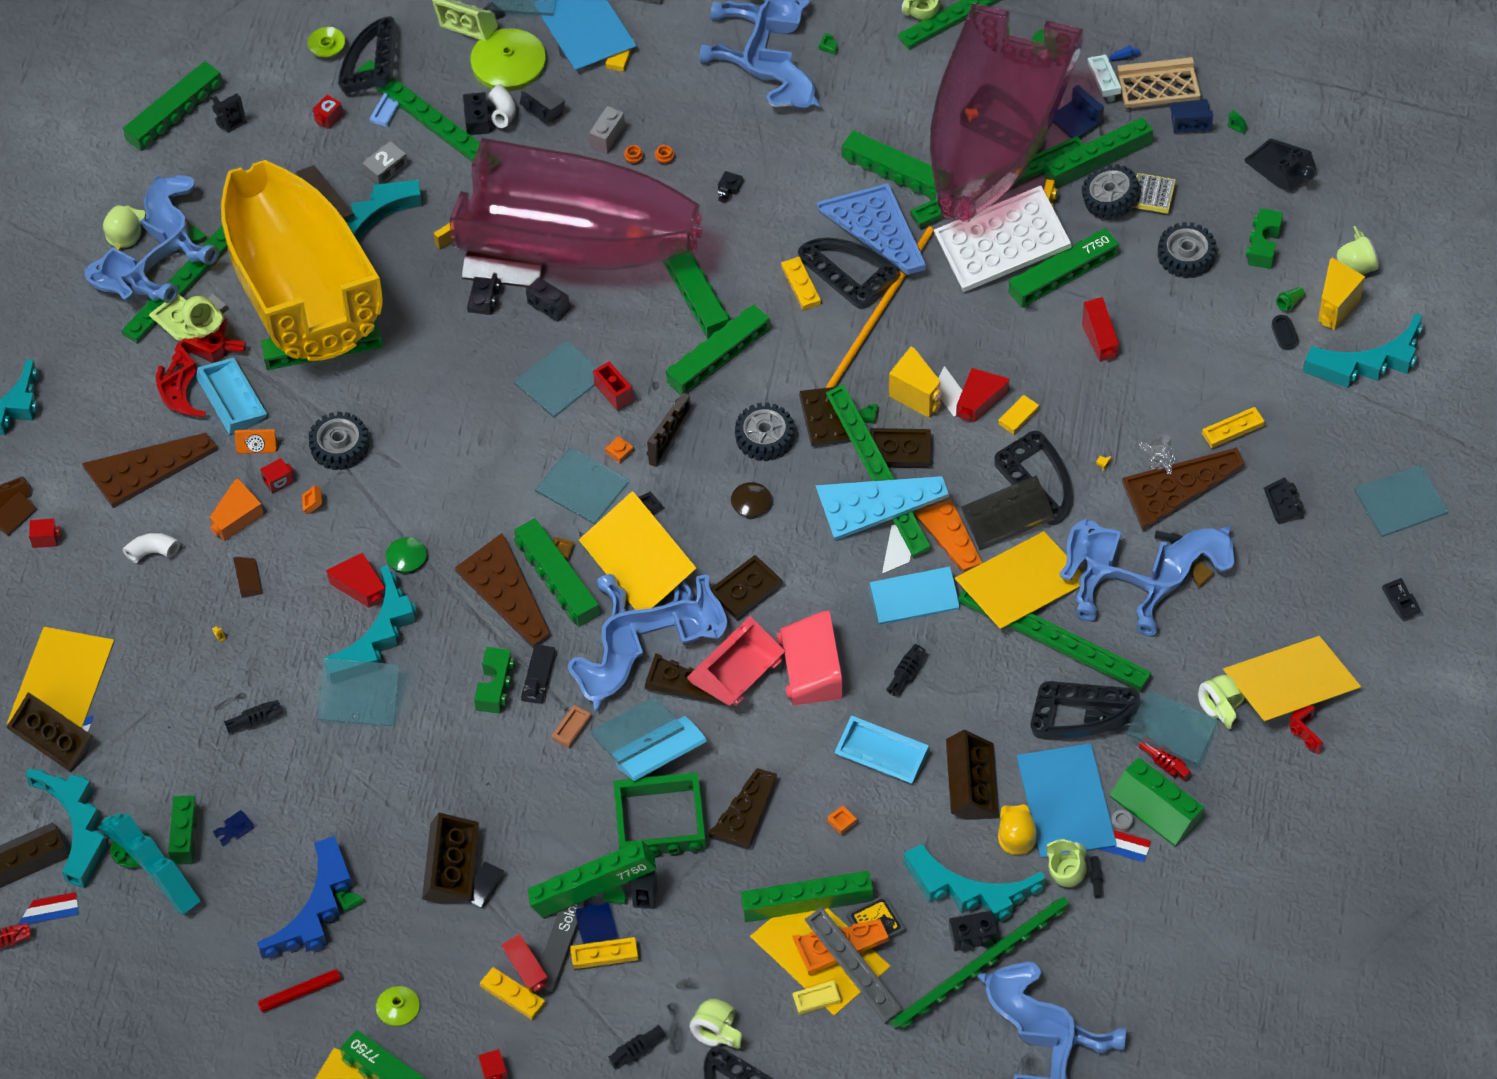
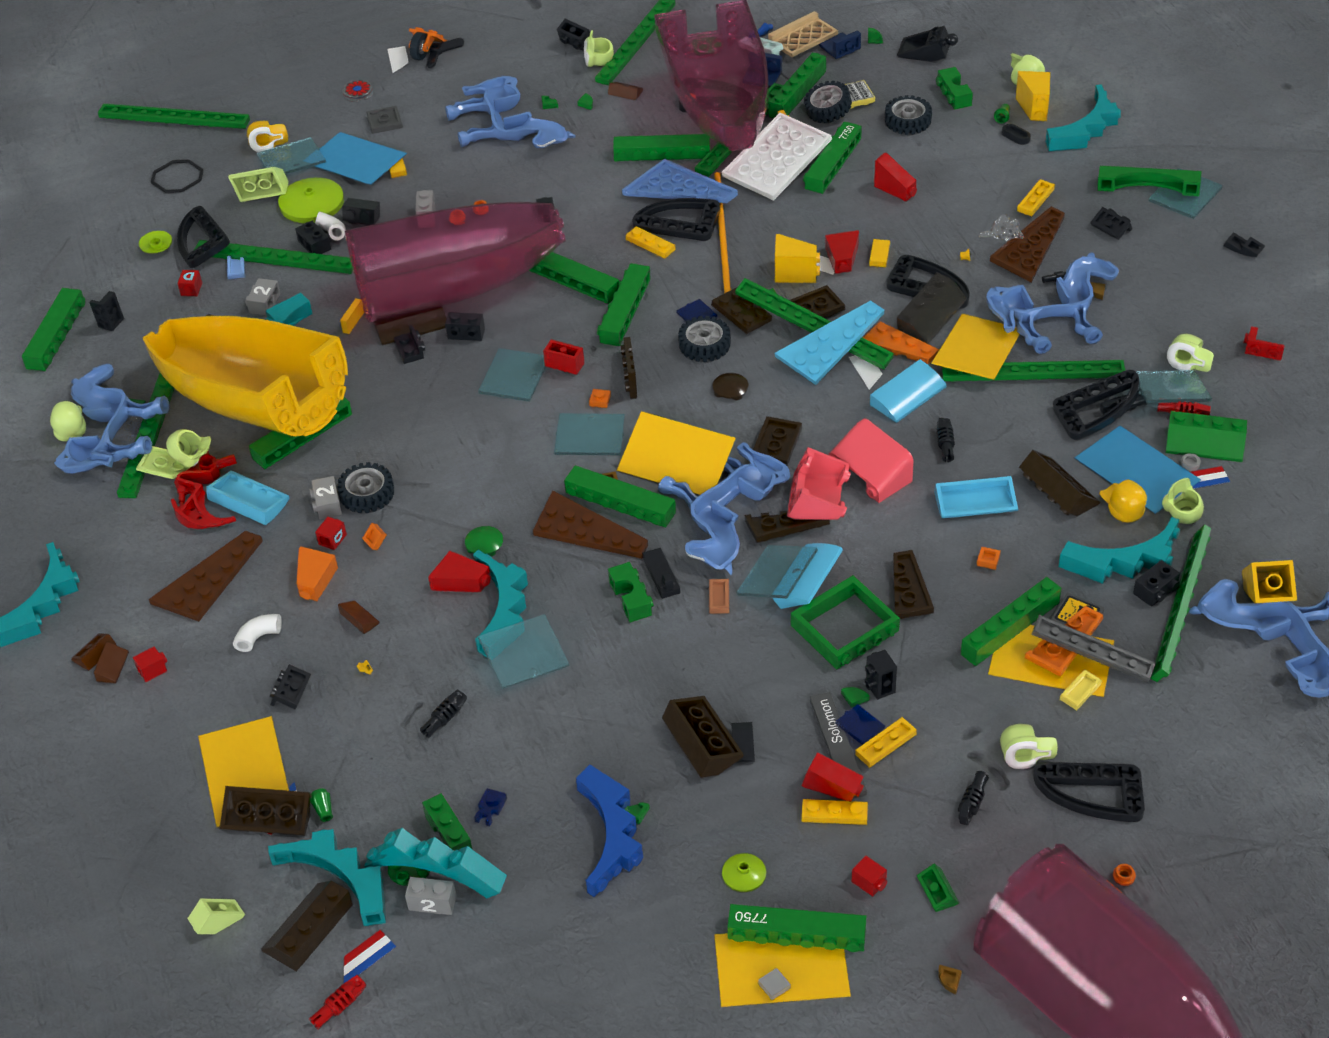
camera: 30 degrees left, 10 degrees down
orange slope [235,429,277,454] -> none
red axle [258,969,341,1012] -> none
green brick [528,840,657,918] -> none
black bar [1090,856,1103,898] -> none
yellow piece [1223,636,1361,721] -> none
none -> black bracket [269,664,311,709]
none -> light grey brick [309,476,342,519]
none -> green cone [310,788,333,822]
none -> light grey brick [405,877,457,915]
none -> green tile [577,93,593,110]
none -> reddish brown slope [608,82,643,100]
none -> clear blue piece [676,299,717,321]
none -> green arch [1097,166,1201,196]
none -> yellow slope [1242,560,1297,604]

